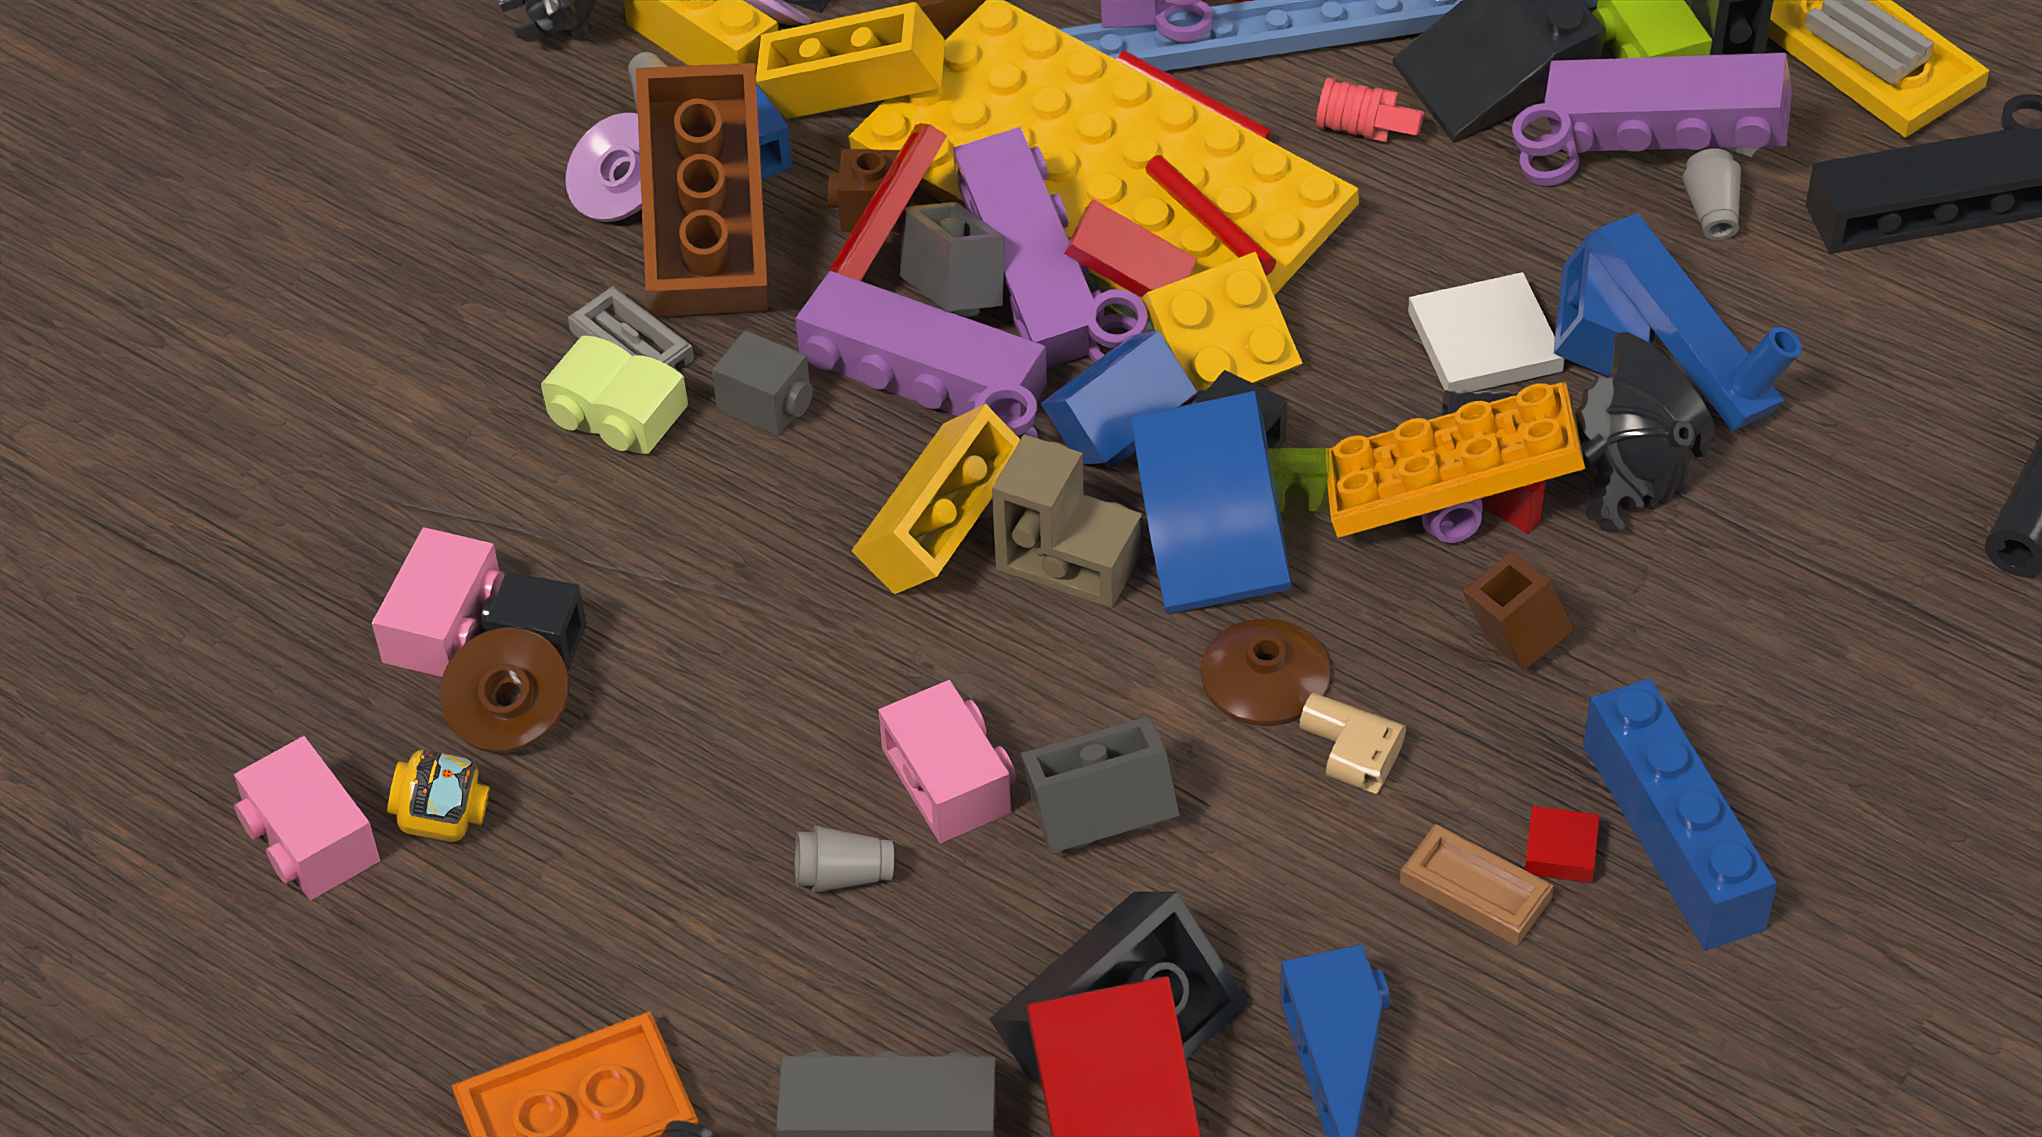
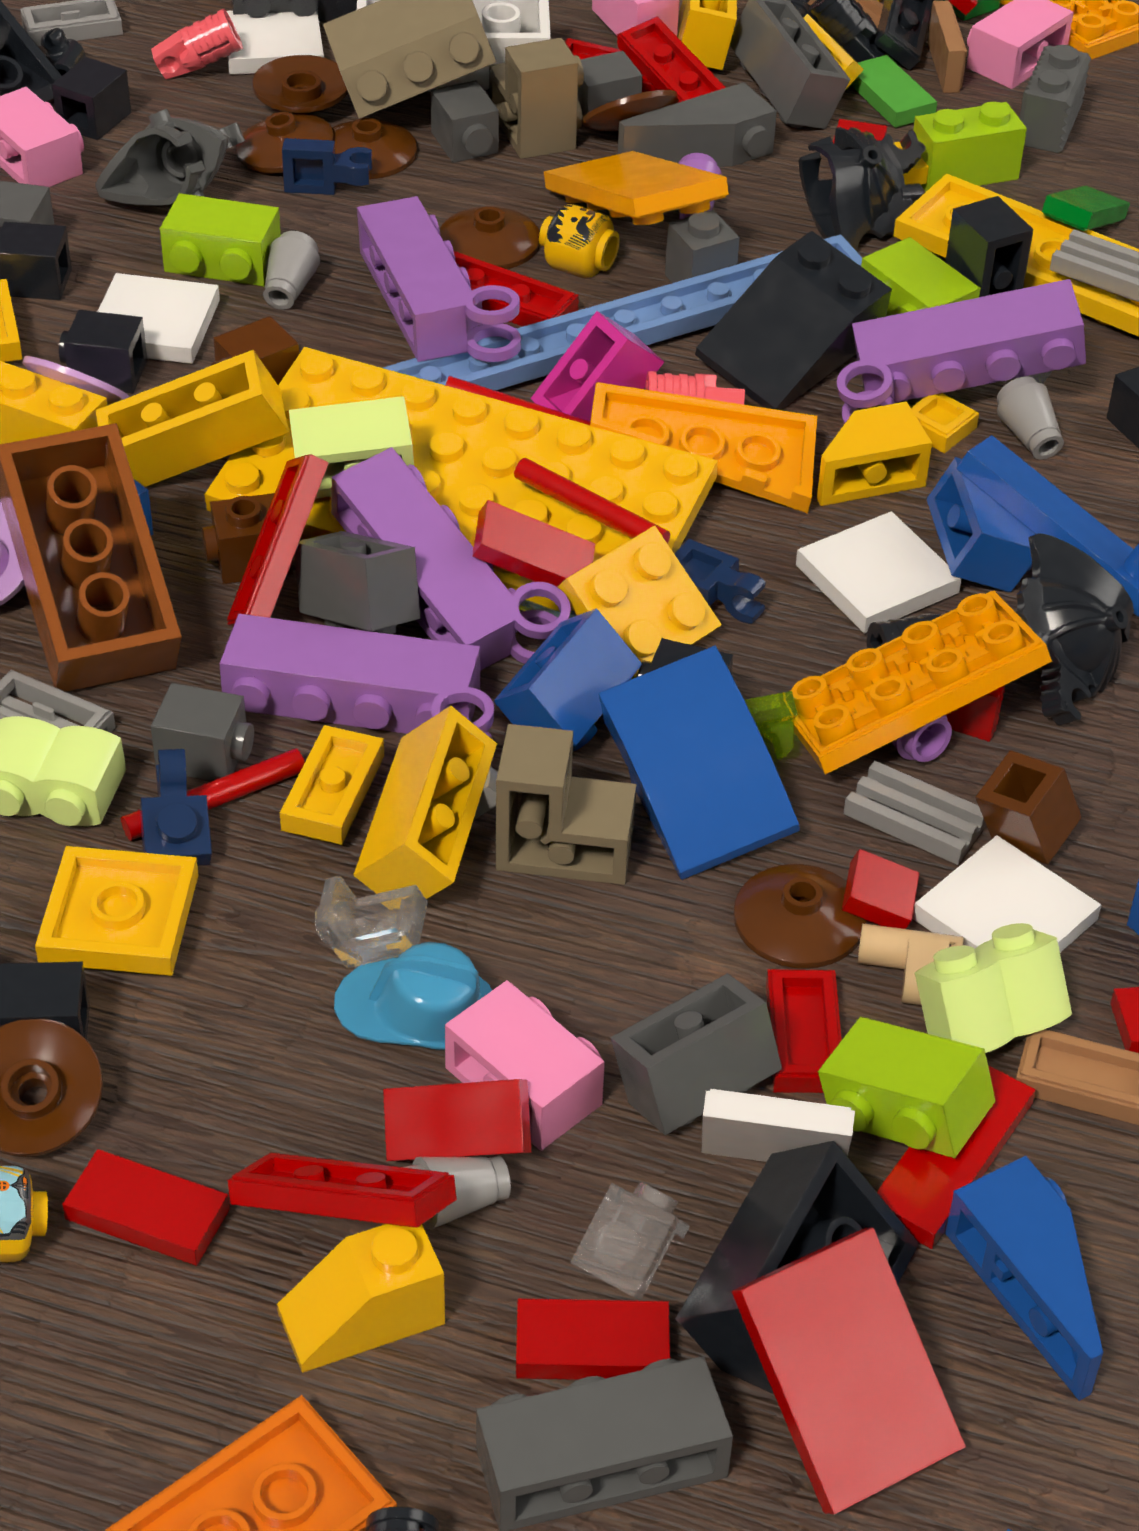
camera: 20 degrees left, 5 degrees down
none -> yellow plate [35,846,198,976]
none -> red tile [62,1149,230,1266]
none -> red bar [121,748,305,841]
none -> dark blue plate [140,749,212,866]
none -> red tile [227,1152,457,1228]
none -> yellow slope [277,1224,445,1373]
none -> yellow plate [280,725,384,845]
none -> yellowish green brick [289,396,414,499]
none -> clear bracket [315,875,428,968]
none -> dark azure piece [334,942,492,1050]
none -> red tile [383,1079,531,1161]
none -> red tile [516,1298,670,1380]
none -> dark pink slope [530,311,664,421]
none -> clear bracket [570,1181,690,1301]
none -> light orange wing [590,382,817,514]
none -> dark blue plate [674,539,766,624]
none -> white tile [701,1089,855,1162]
none -> red tile [766,969,842,1093]
none -> yellow slope [817,401,932,506]
none -> lime brick [818,1016,995,1158]
none -> tile [842,849,919,929]
none -> light grey tile [843,760,986,865]
none -> red tile [877,1065,1036,1249]
none -> yellow tile [911,393,979,454]
none -> white tile [912,835,1101,953]
none -> yellowish green brick [915,923,1072,1053]

